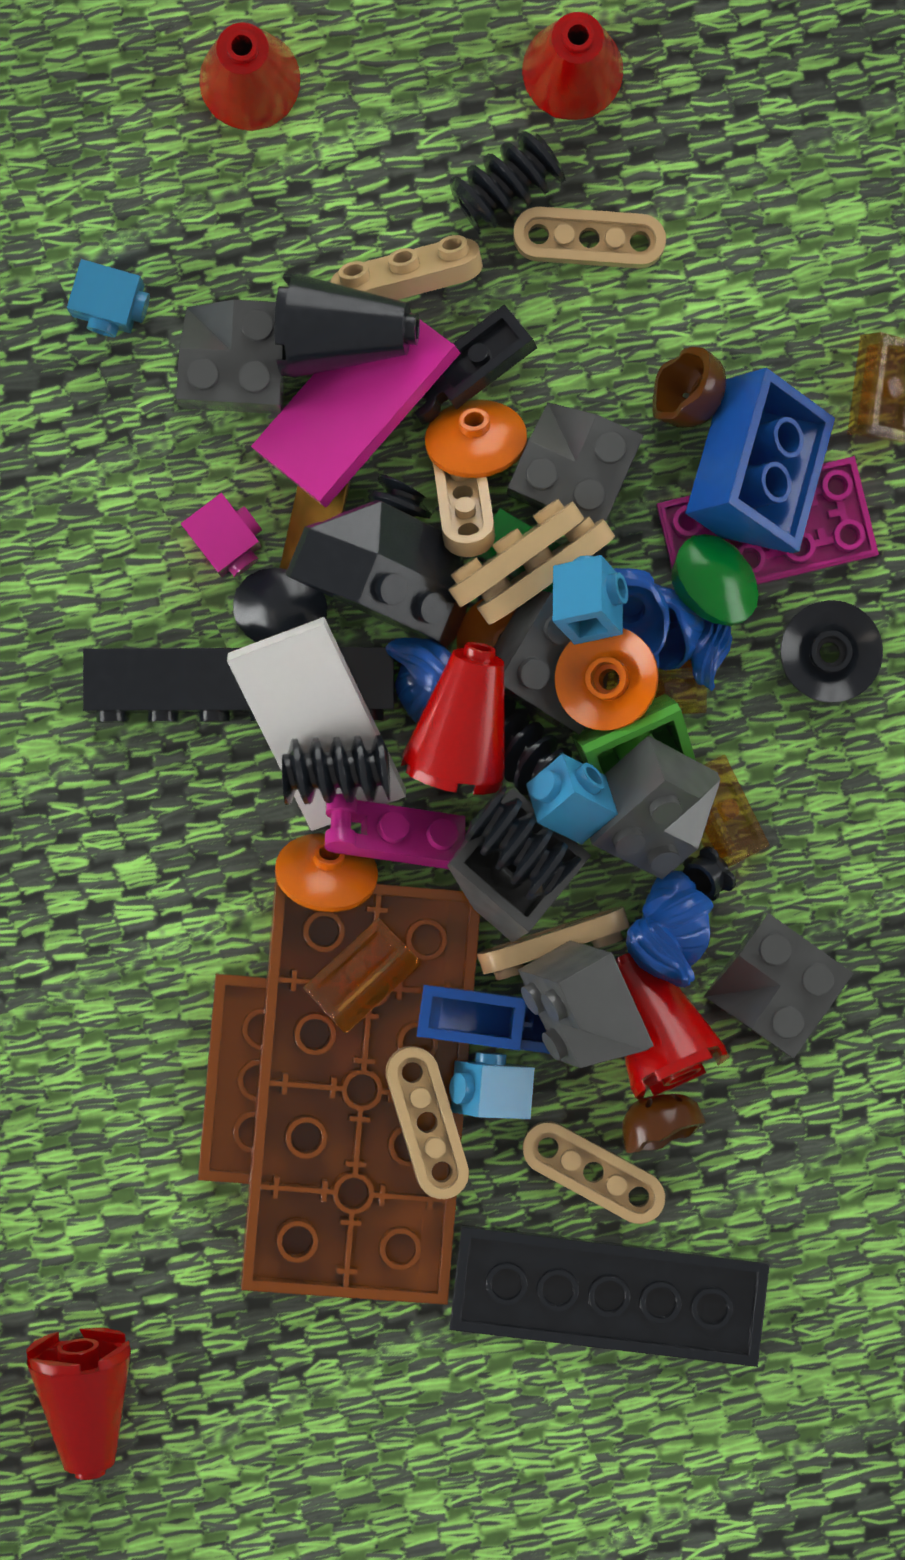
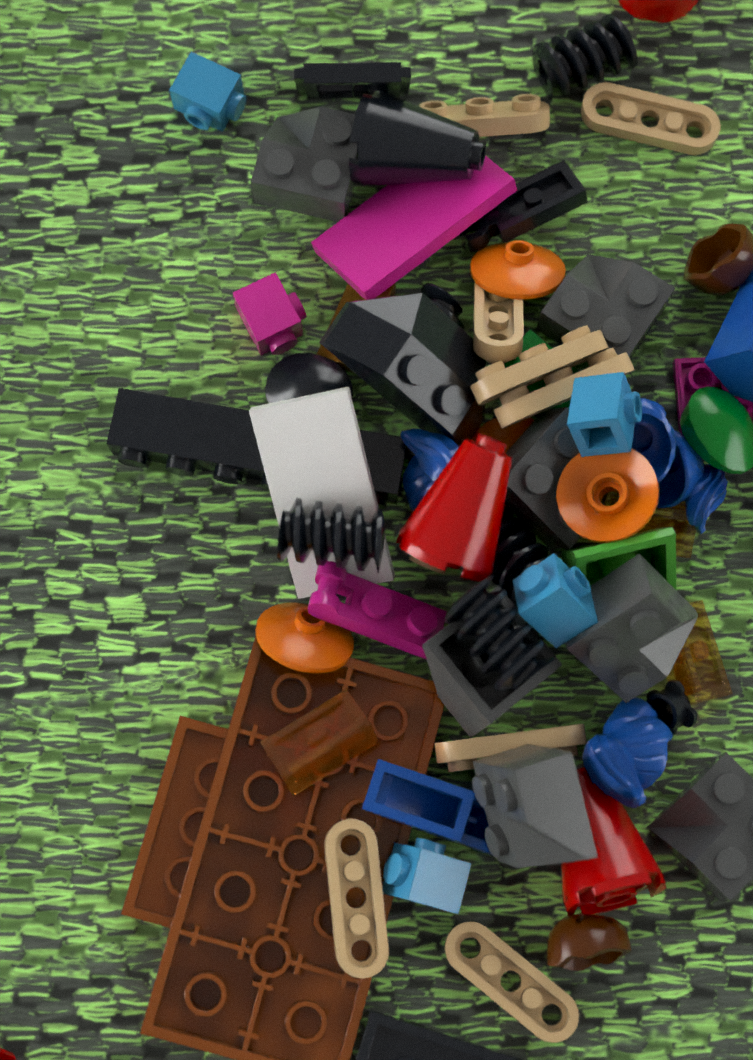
camera: 15 degrees right, 10 degrees down
none -> black piece [294,62,411,99]

